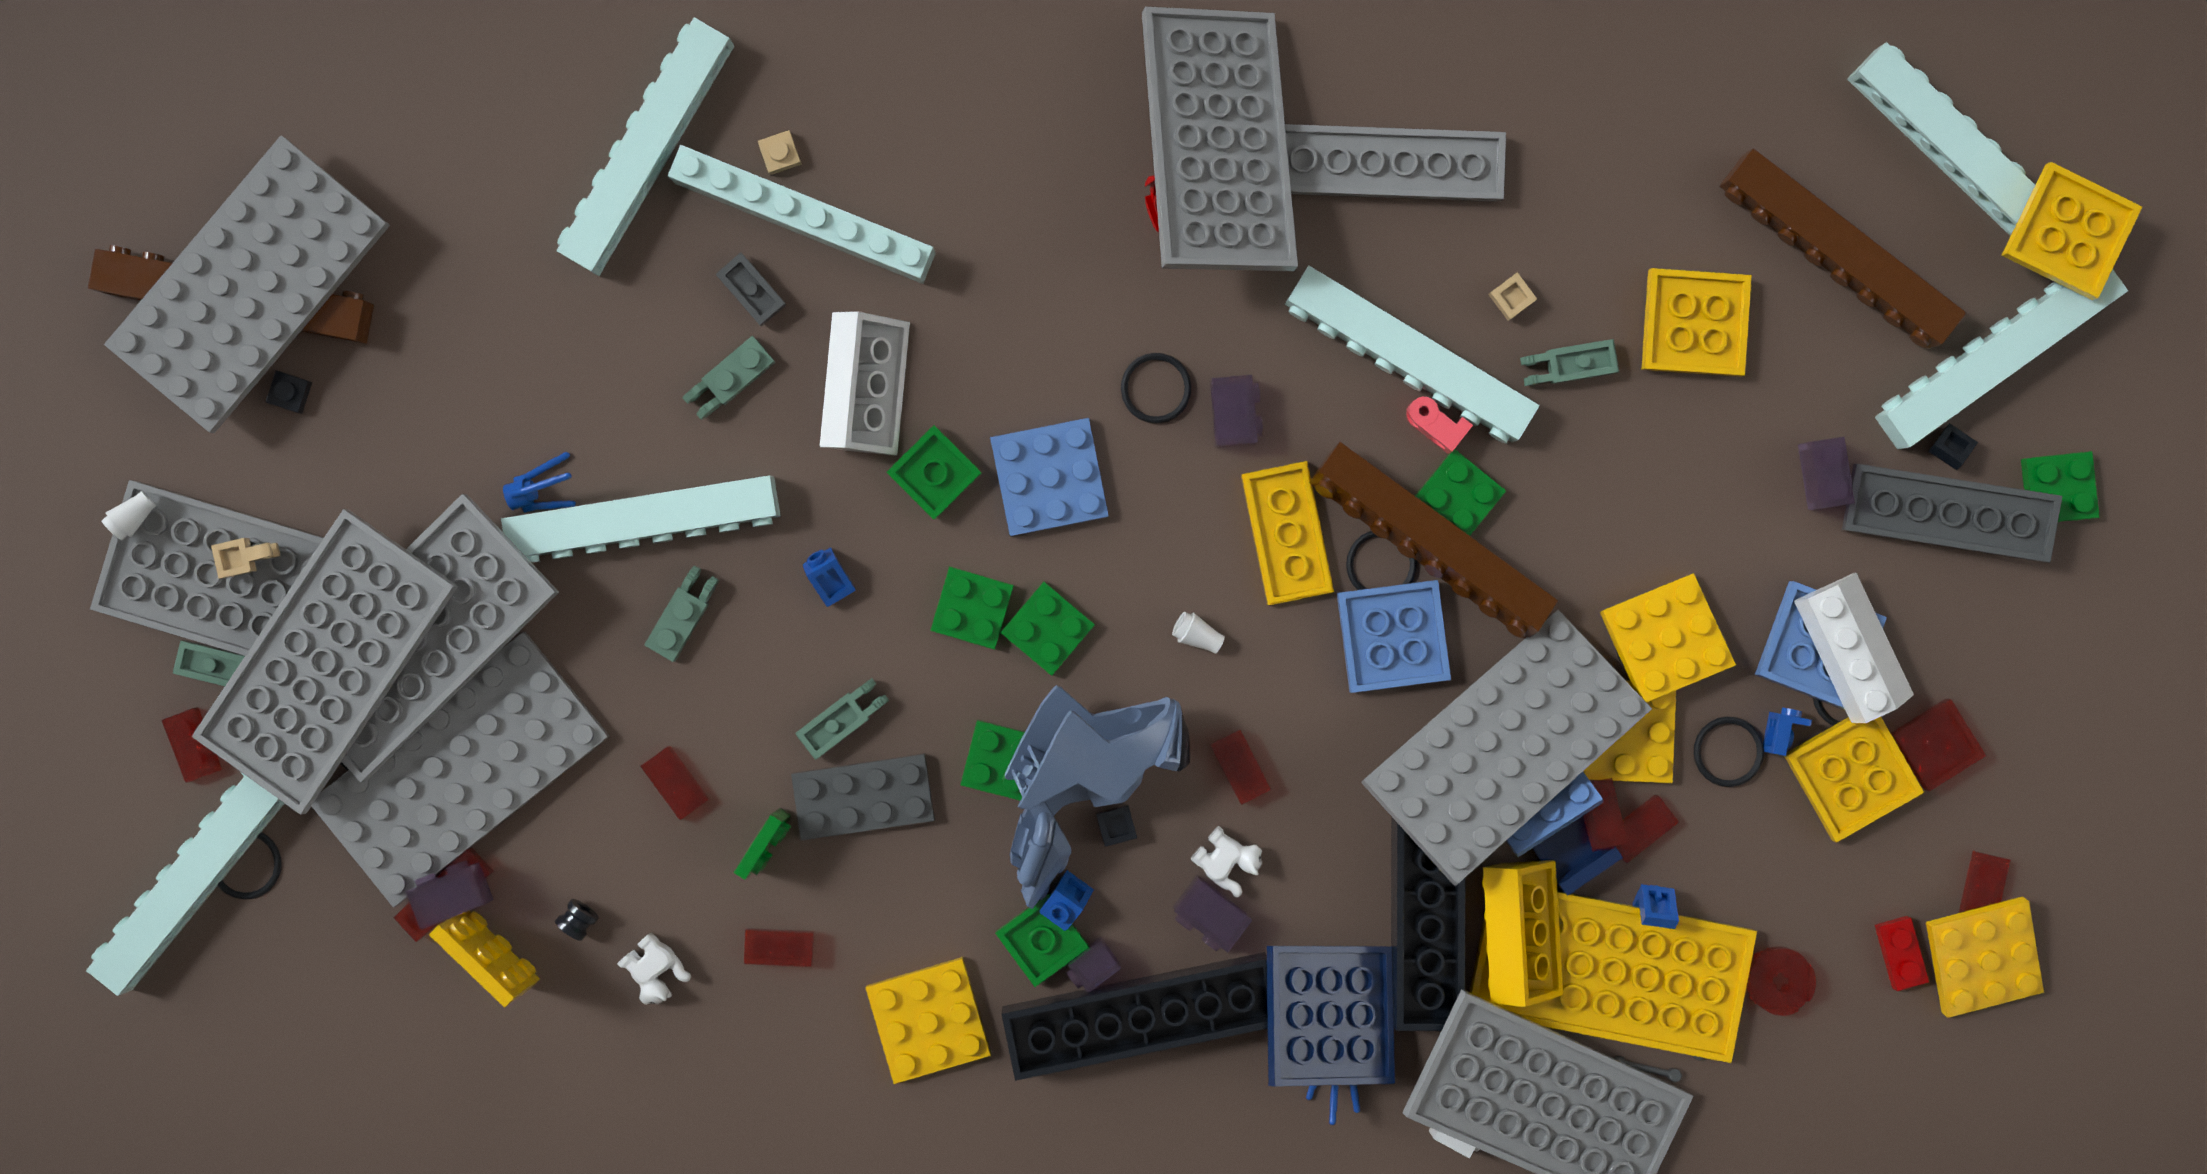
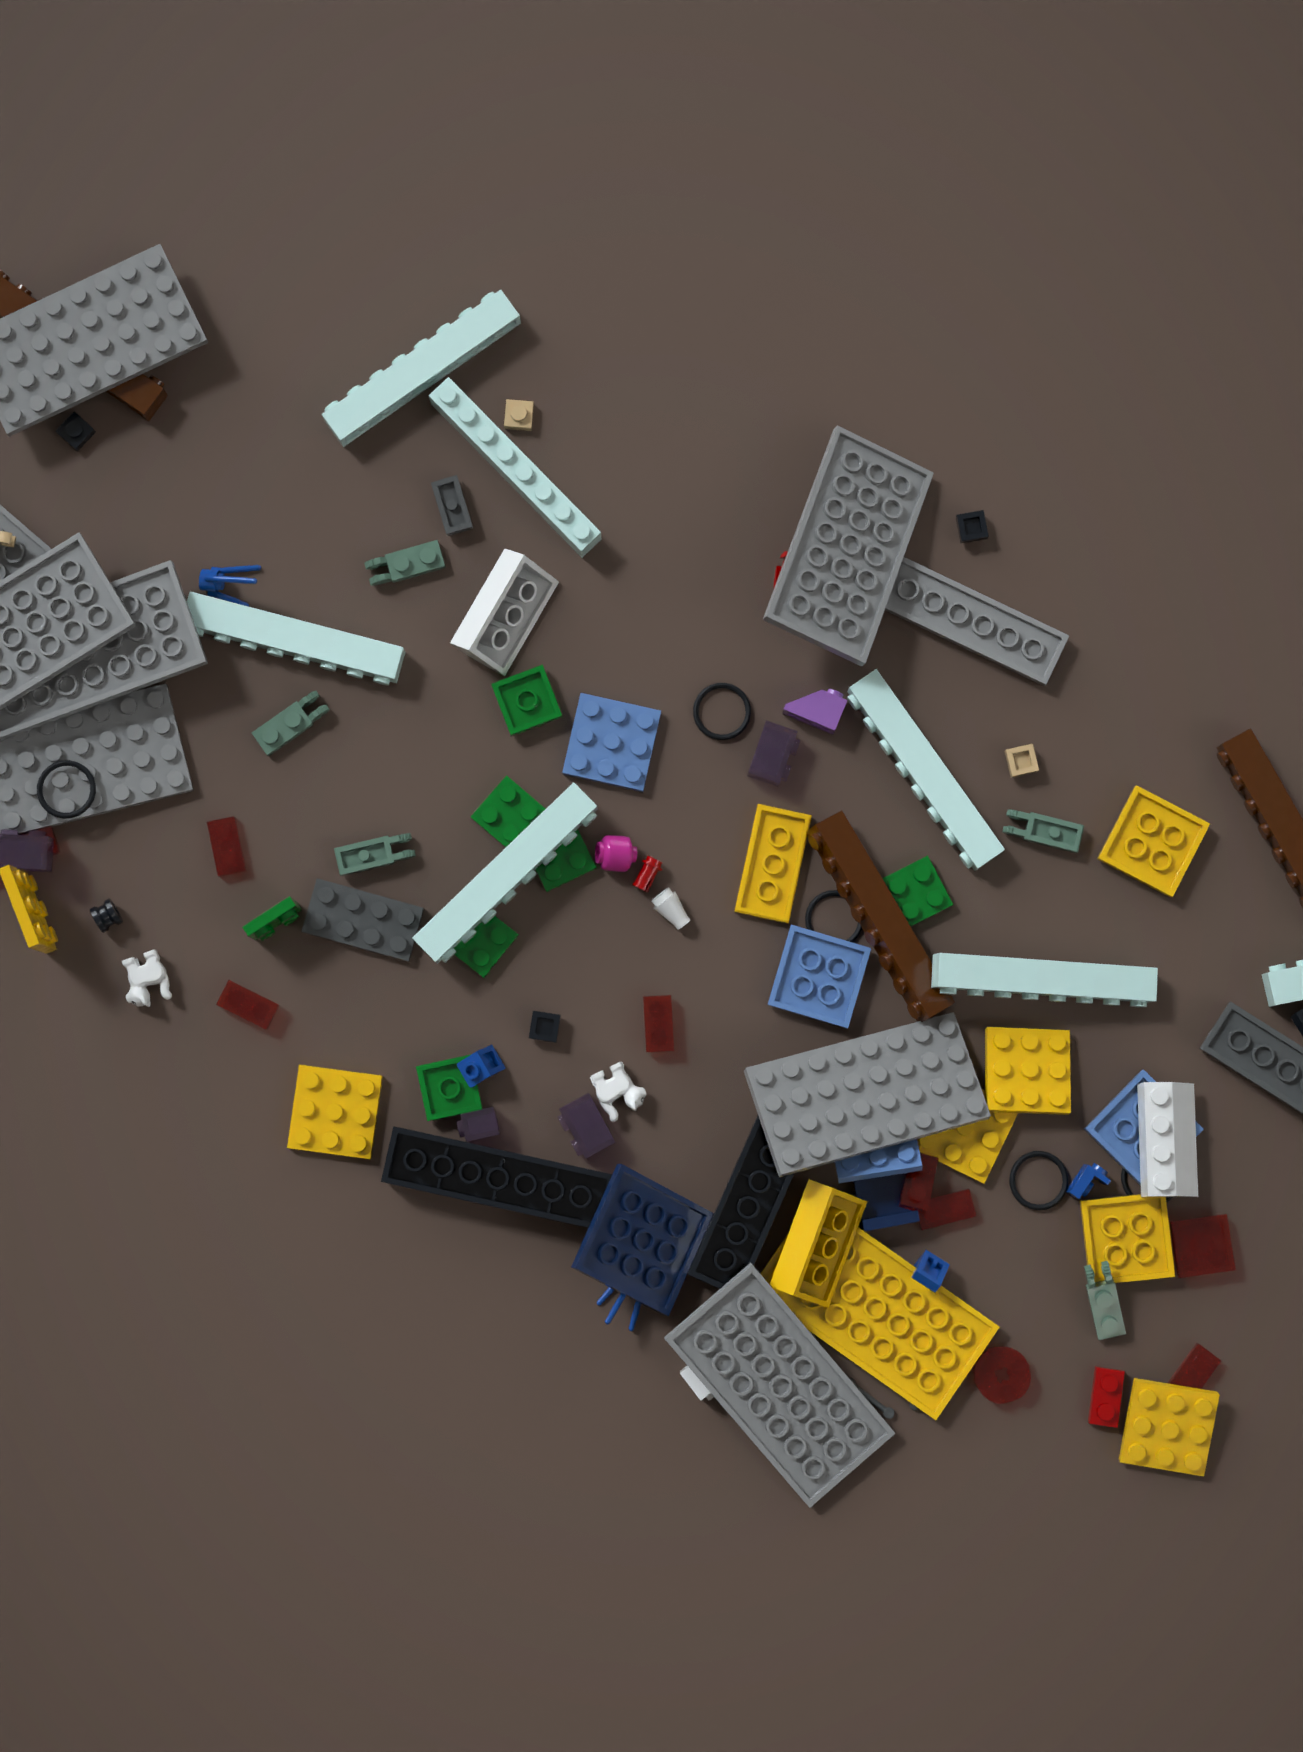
camera: 15 degrees right, 5 degrees down
blue bracket [803,548,856,607] -> none
sand blue piece [1005,685,1190,909] -> none
coral leg [1406,396,1473,454] -> none
clear purple brick [1798,437,1855,510] -> none
none -> black tyre [37,760,96,818]
none -> light aqua brick [412,782,598,964]
none -> dark pink head [595,835,637,872]
none -> red pin [632,856,662,893]
none -> medium lavender slope [782,689,848,734]
none -> light aqua brick [931,953,1158,1007]
none -> black plate [956,510,989,543]
none -> sand green hinge [1084,1261,1126,1340]

